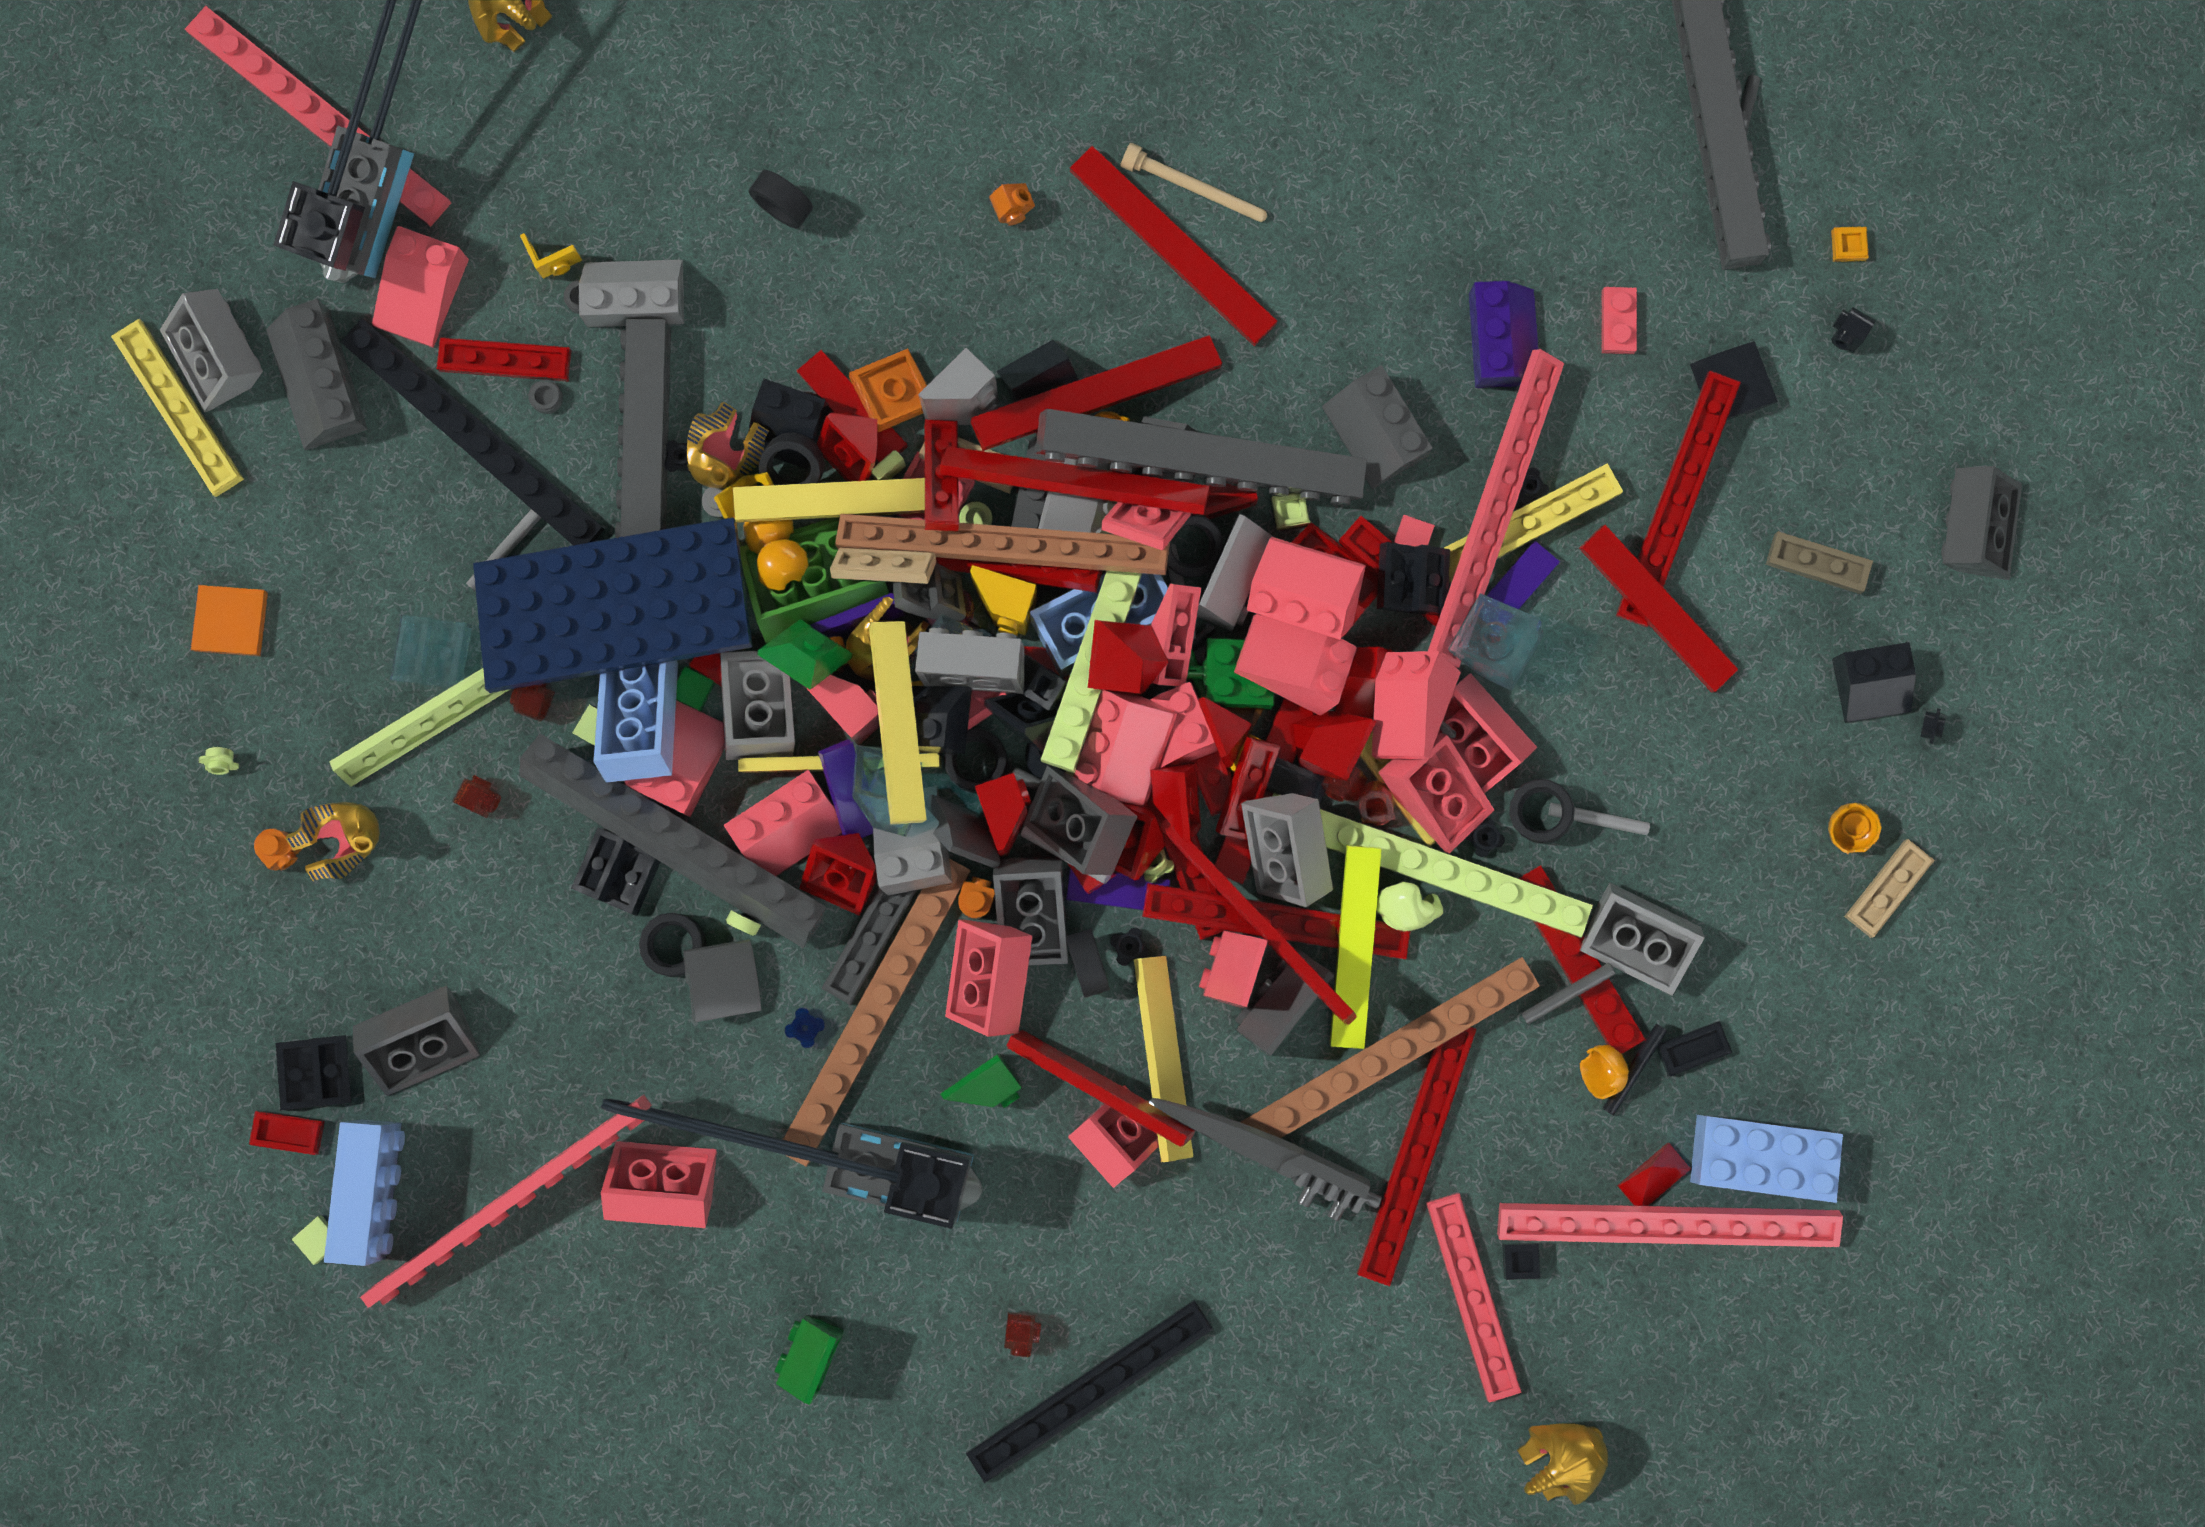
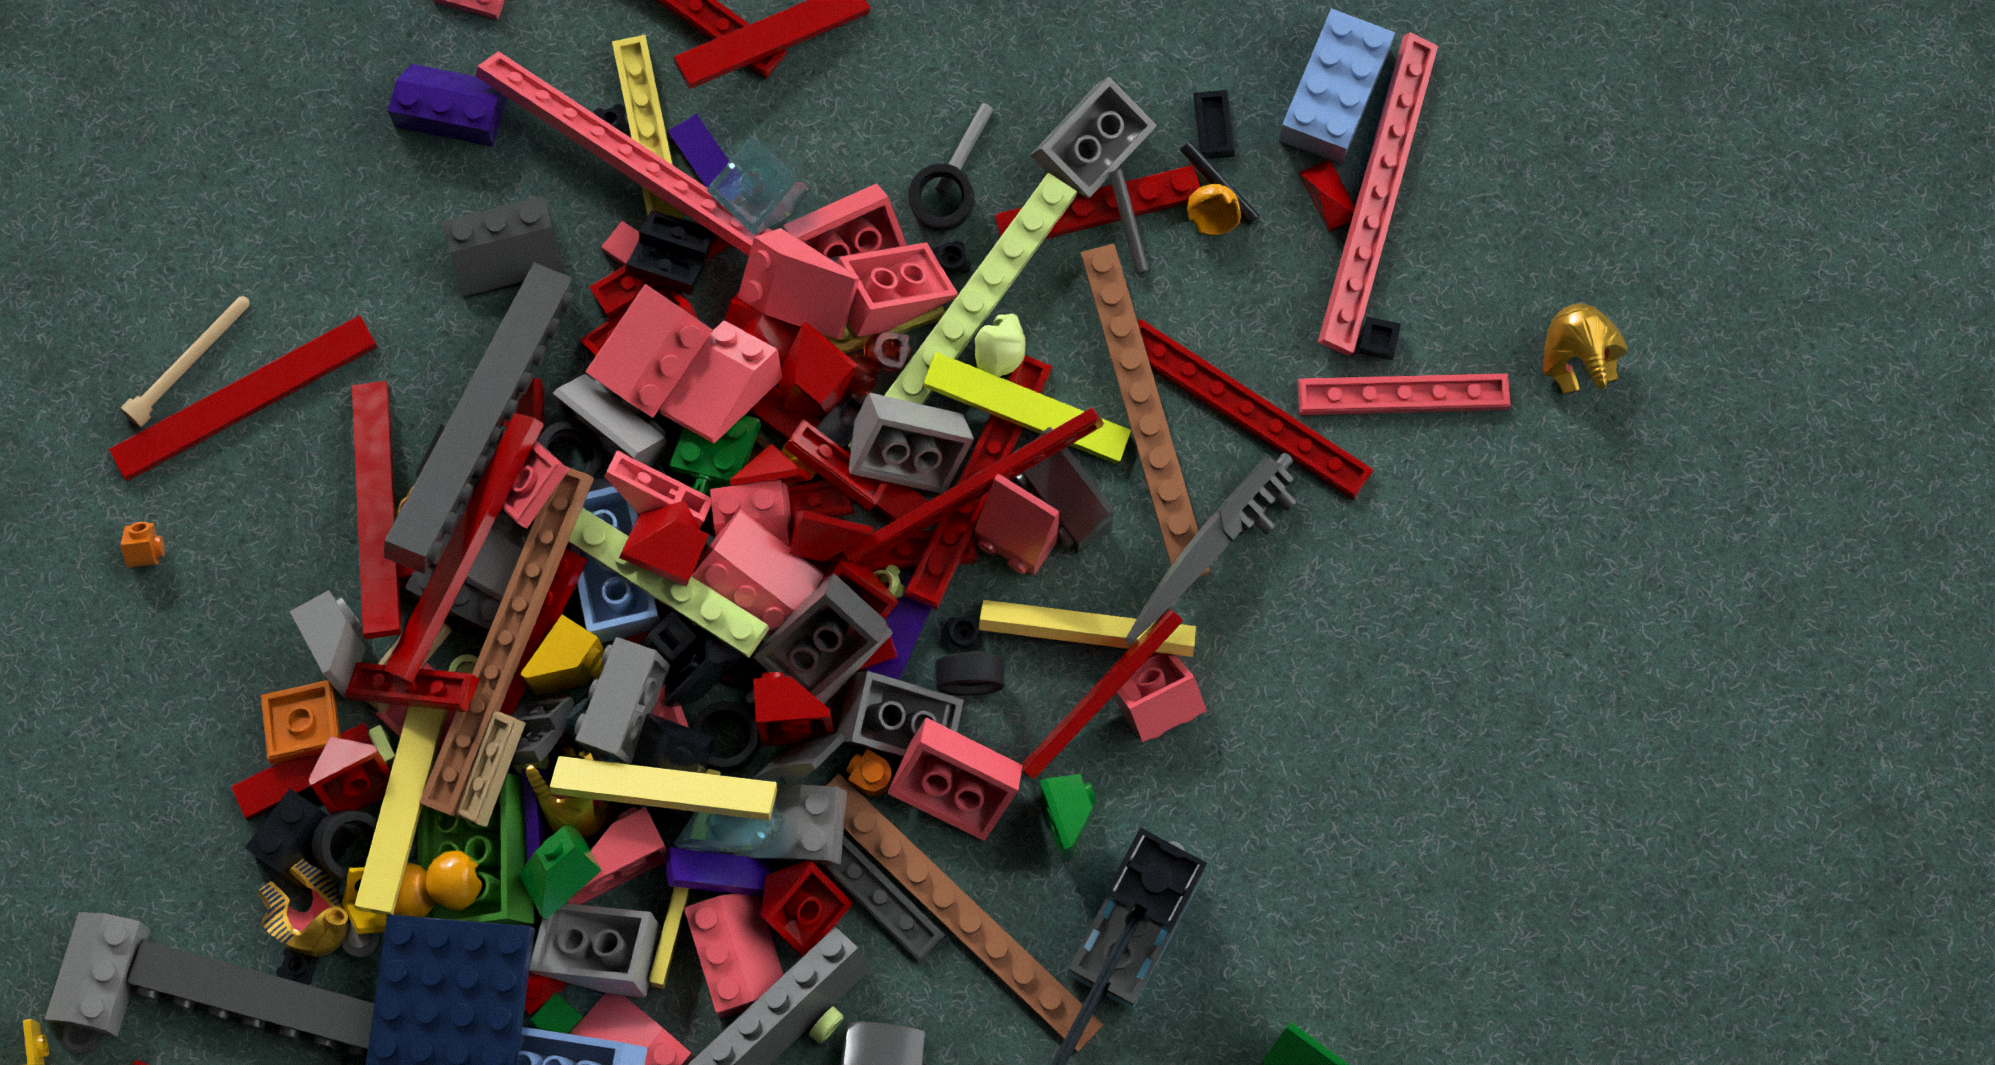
camera: 75 degrees left, 10 degrees down
black tyre [748,170,813,229] -> none
clear blue plate [785,1008,825,1048] -> none
black tile [966,1300,1213,1483] -> none
black slope [997,340,1079,403] -> none
clear red plate [1004,1312,1041,1357] -> none
yellowish green tile [1271,493,1310,530] -> none

